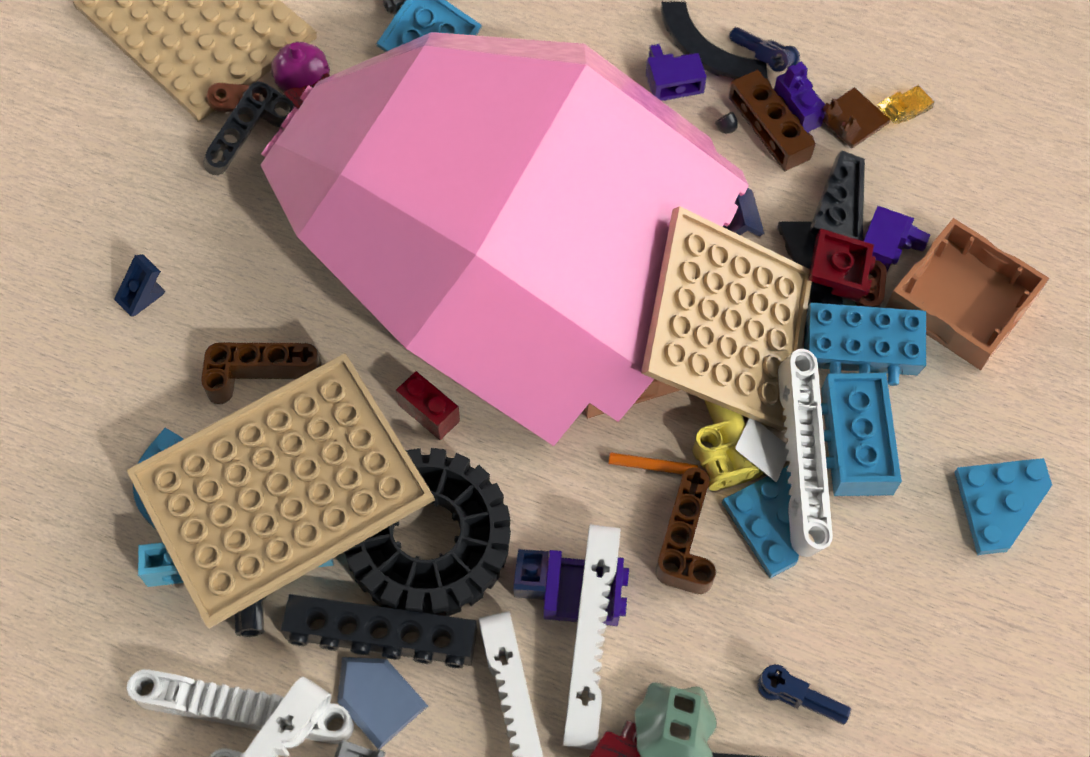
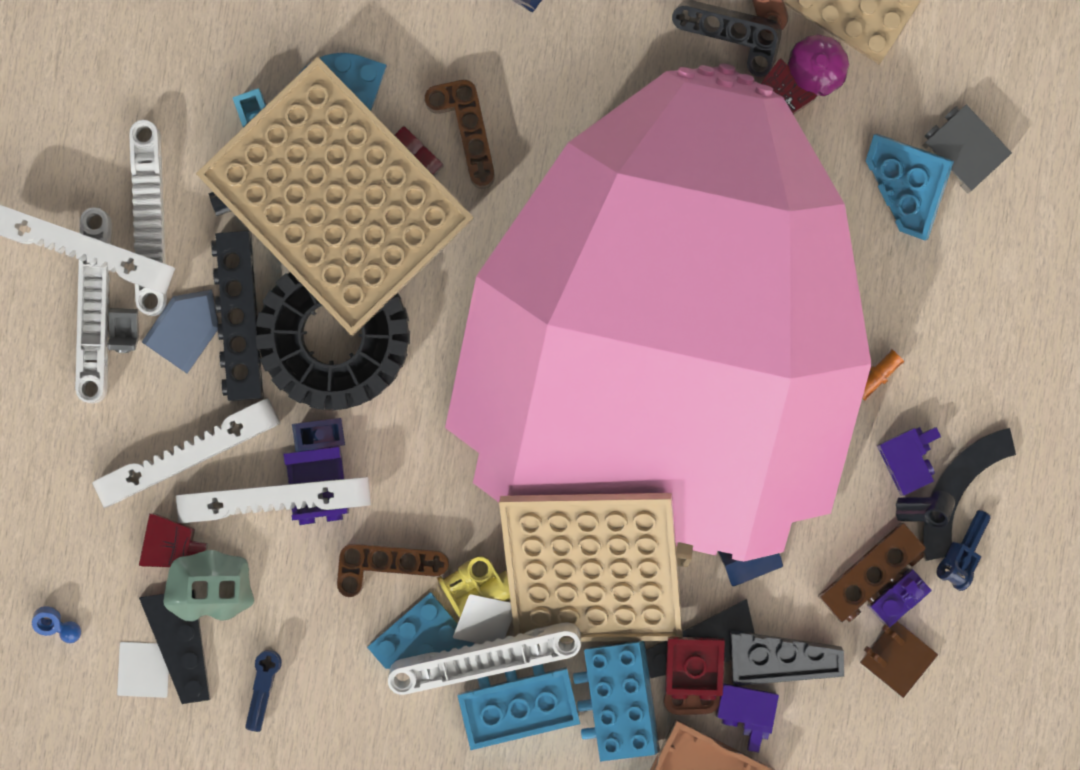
camera: 75 degrees right, 25 degrees up
dark red brick [395,371,460,440] -> none
orange bar [608,452,698,475] -> none
black hinge [715,111,738,134] -> none
clear yellow slope [878,85,935,124] -> none
none -> black piece [896,491,955,528]

